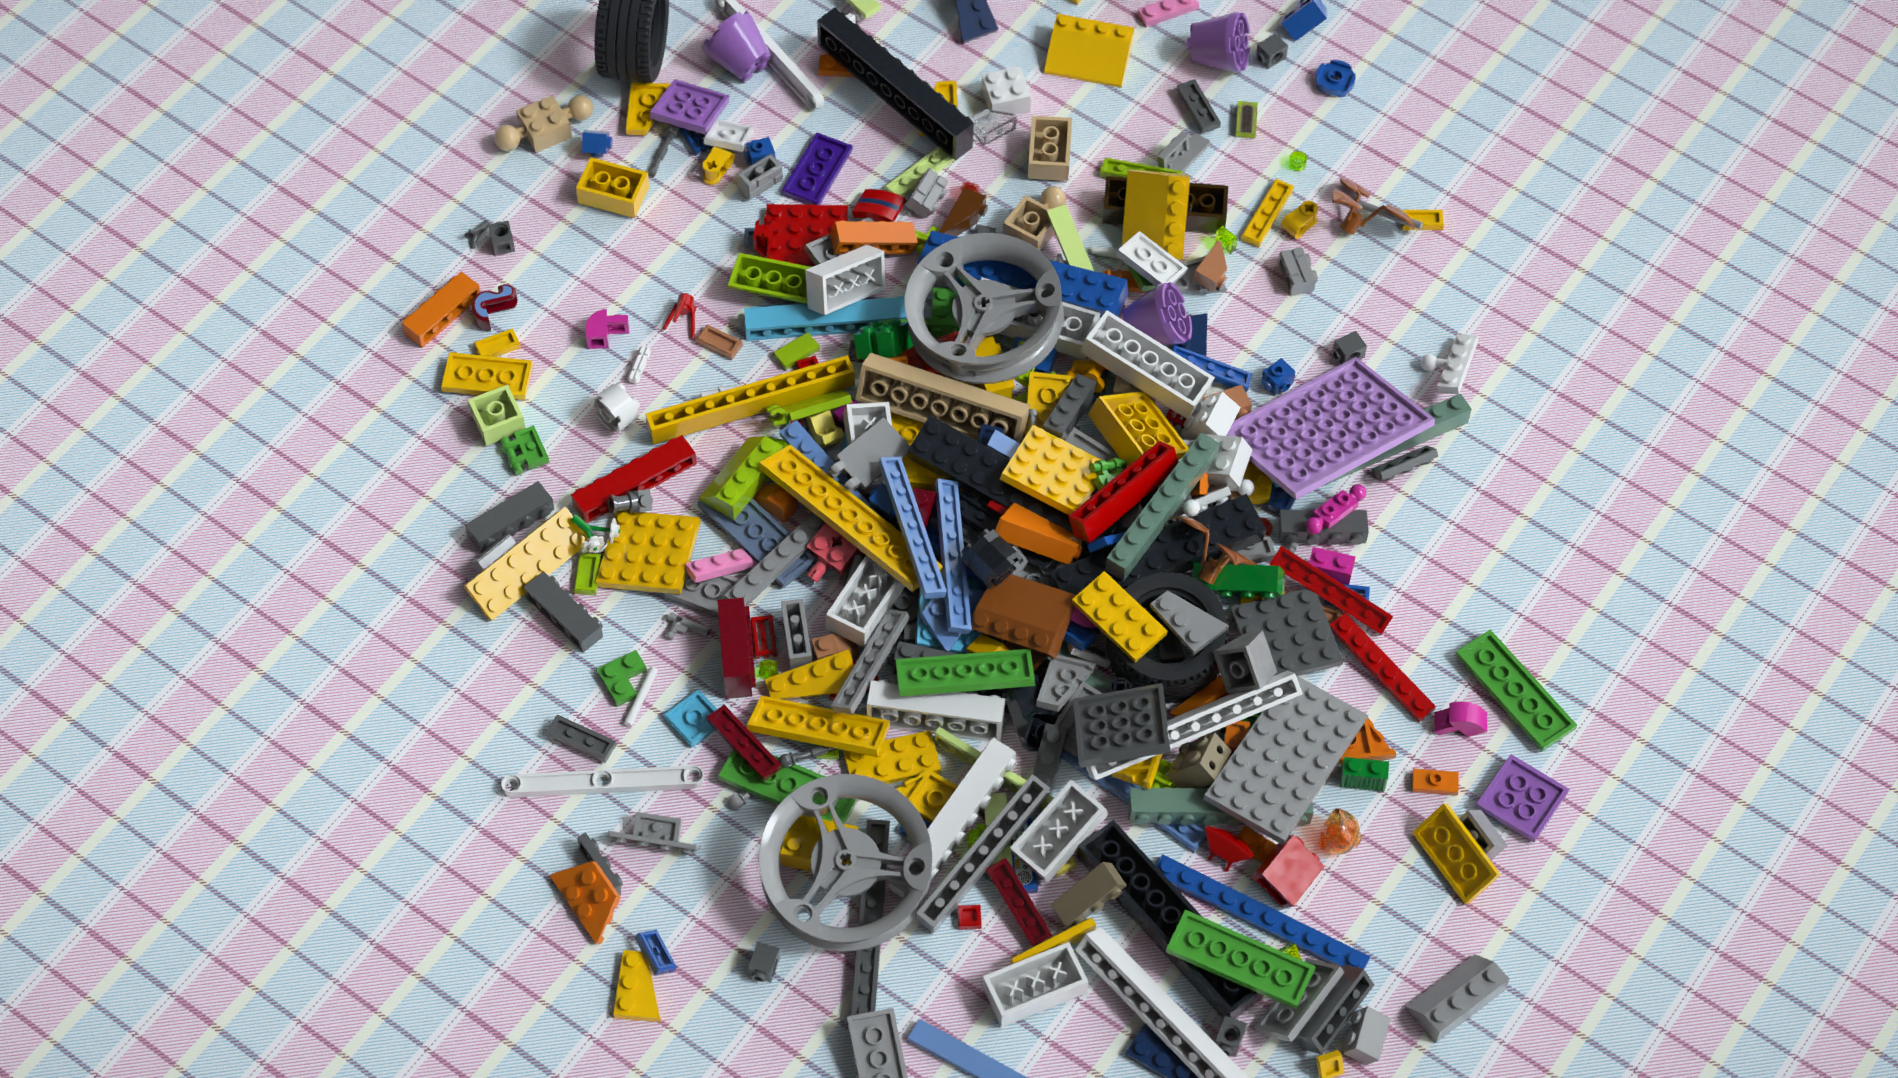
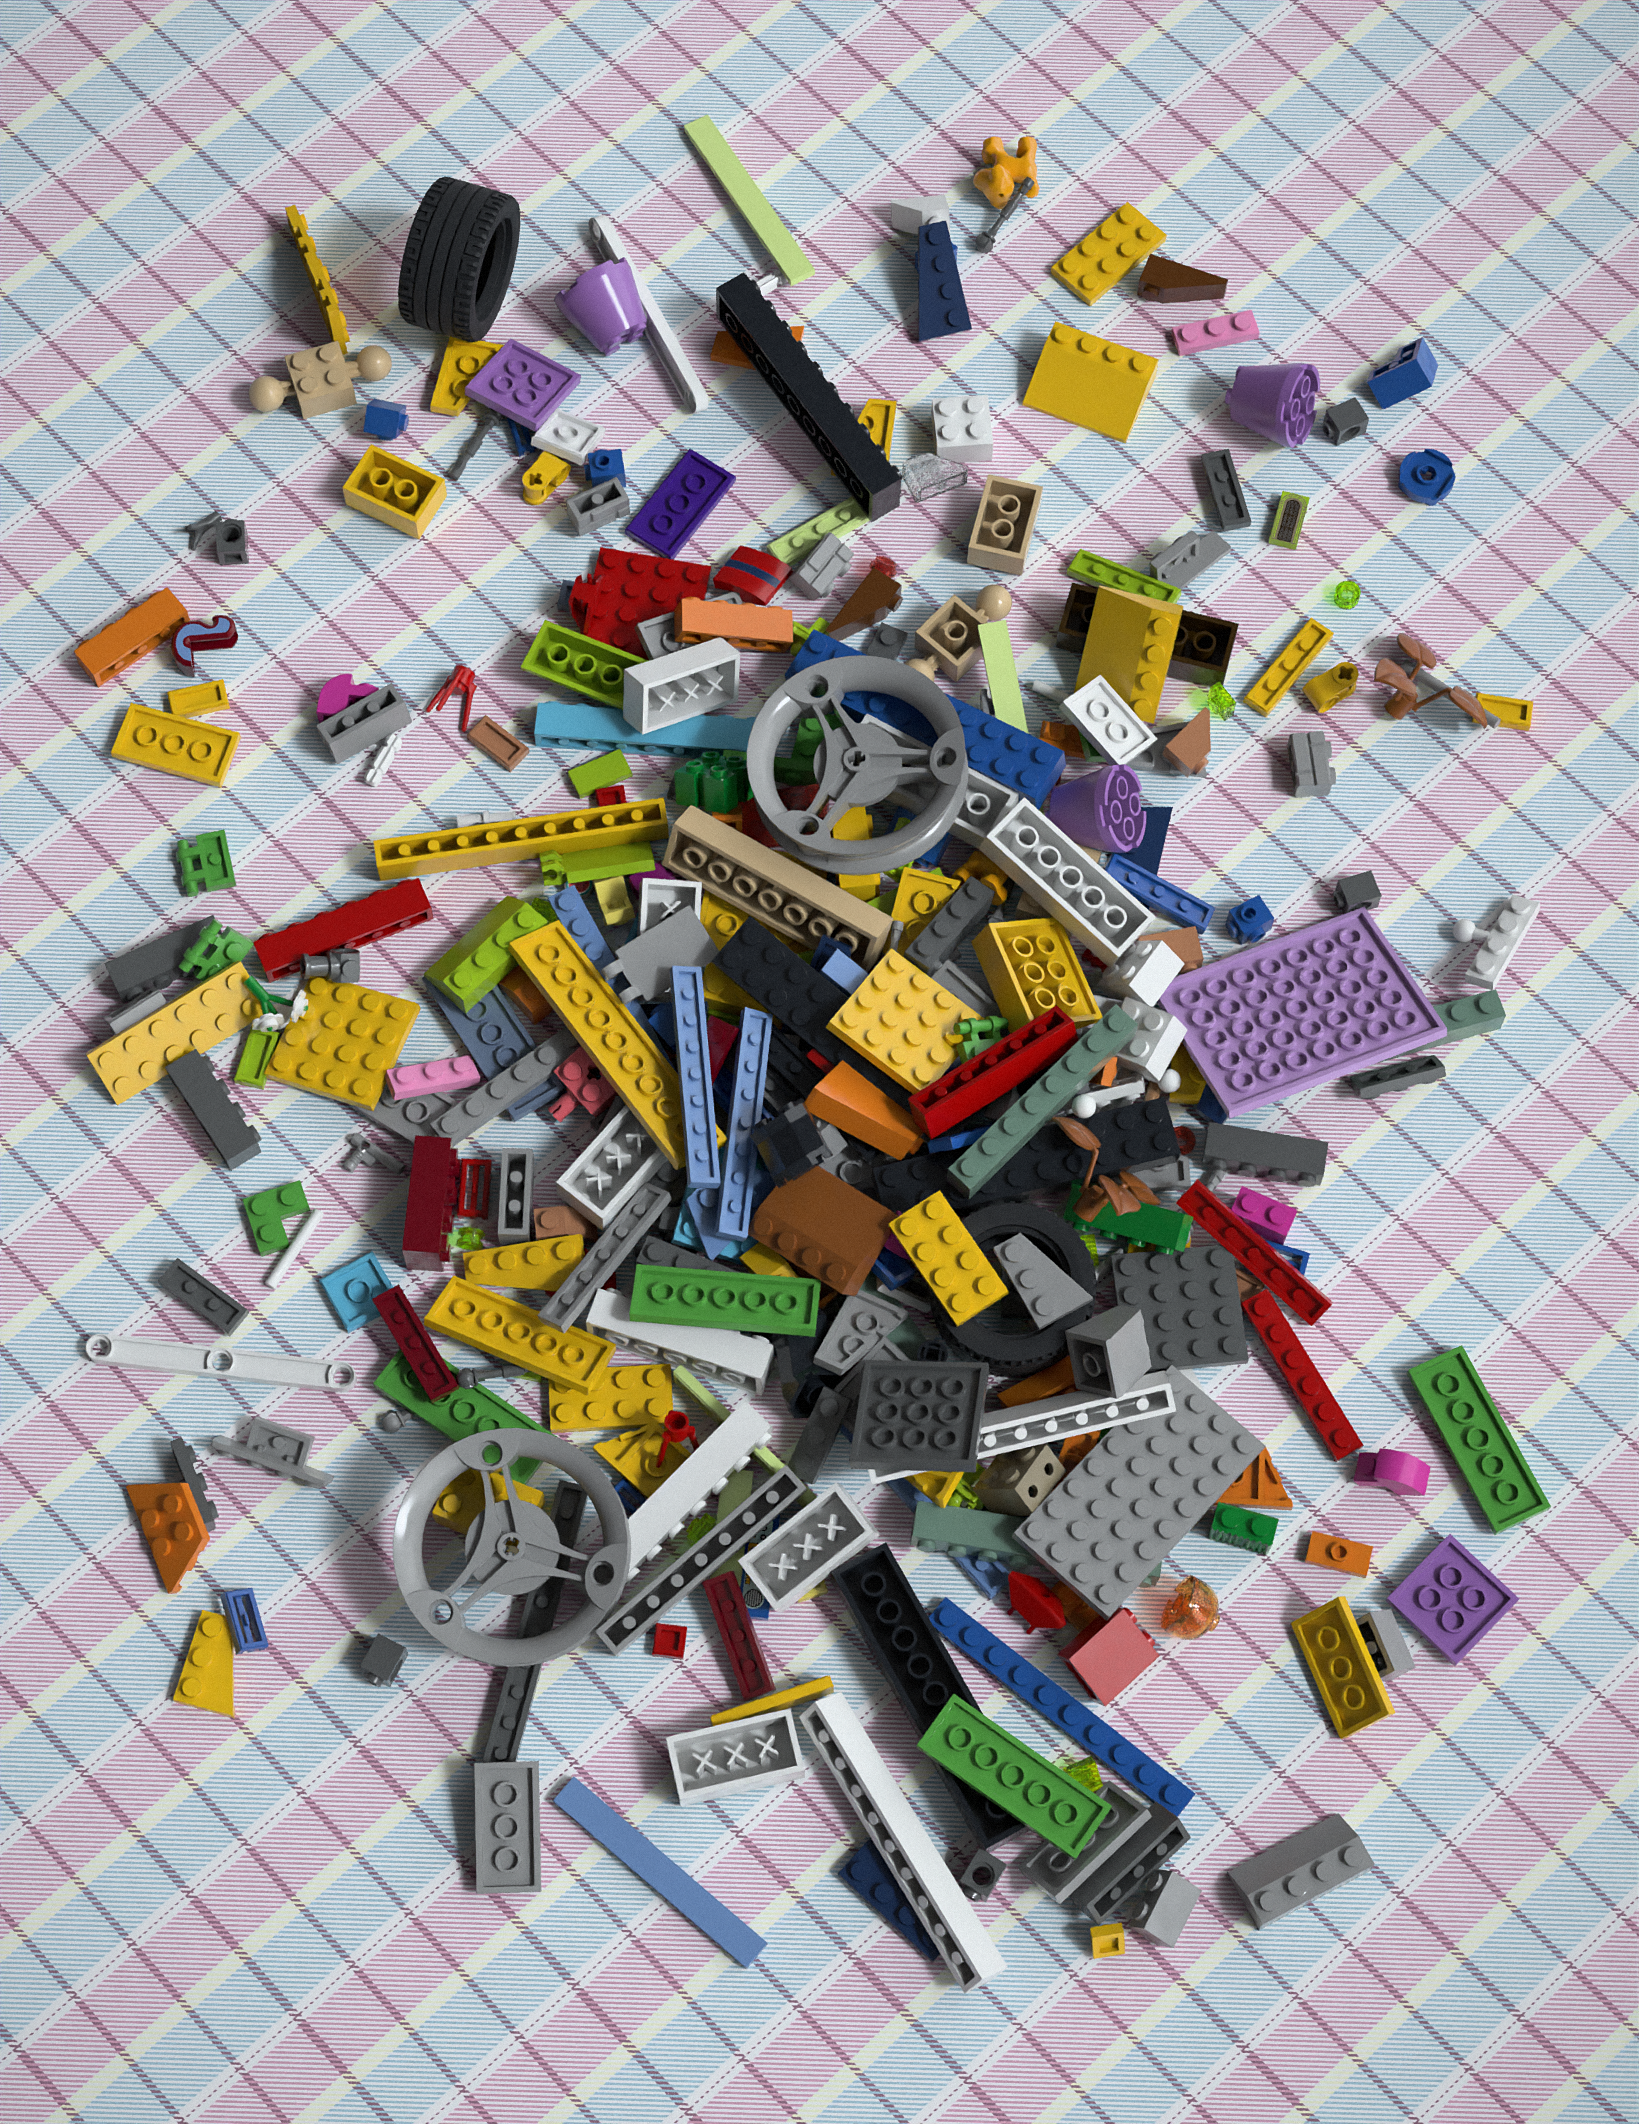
camera: 10 degrees right, 10 degrees up
yellowish green brick [468,385,525,446] -> none
white brick [591,382,640,433] -> none
dark tan brick [1051,862,1127,927] -> none
dark pink plate [1305,484,1366,535] -> none
none -> bright green plate [179,919,254,981]
none -> yellow wing [285,205,350,355]
none -> light grey brick [316,683,412,764]
none -> red plant [655,1410,700,1468]

